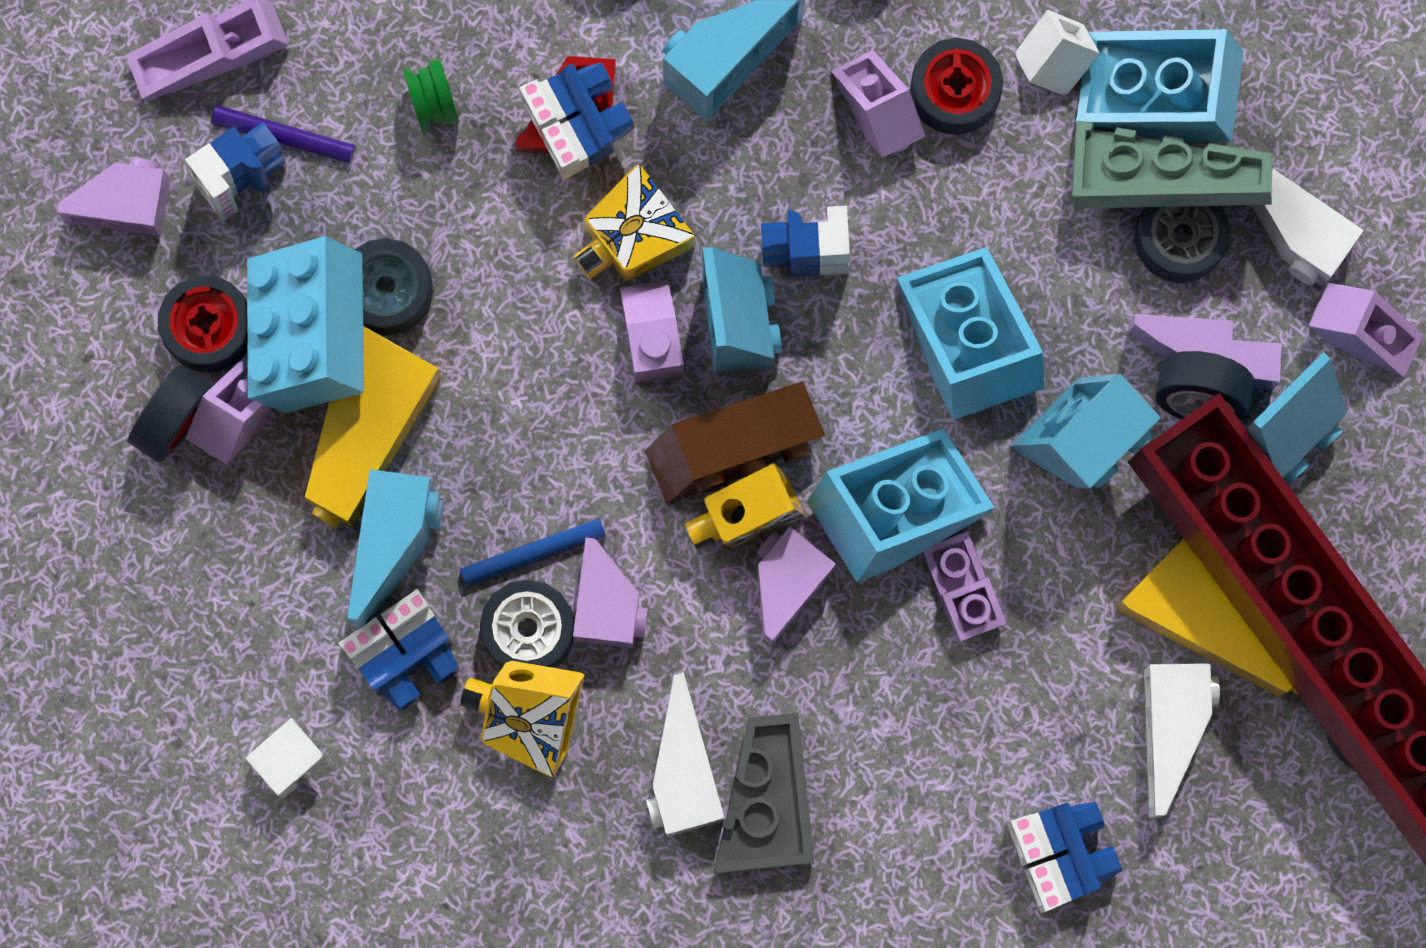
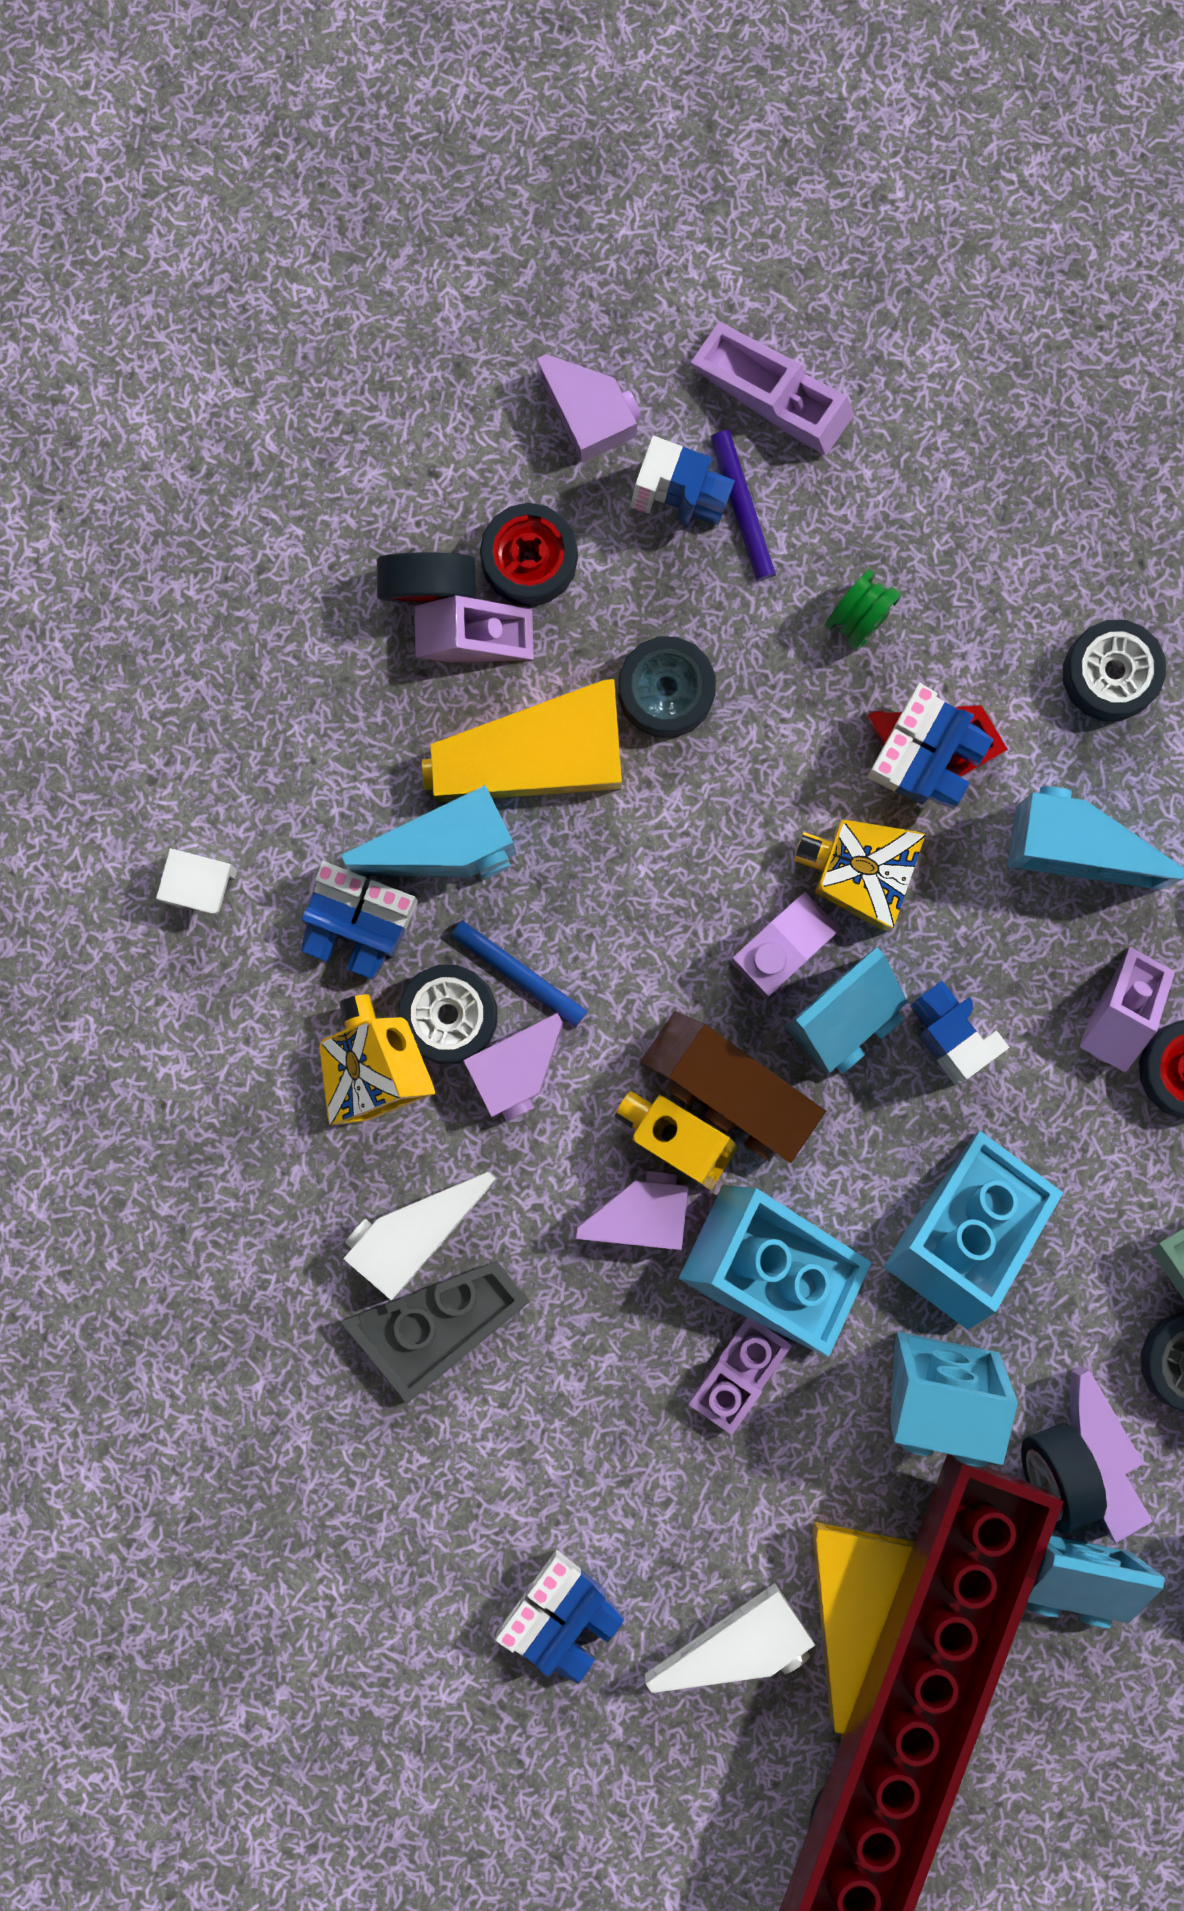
camera: 60 degrees right, 5 degrees up
medium azure brick [247,236,364,413] -> none

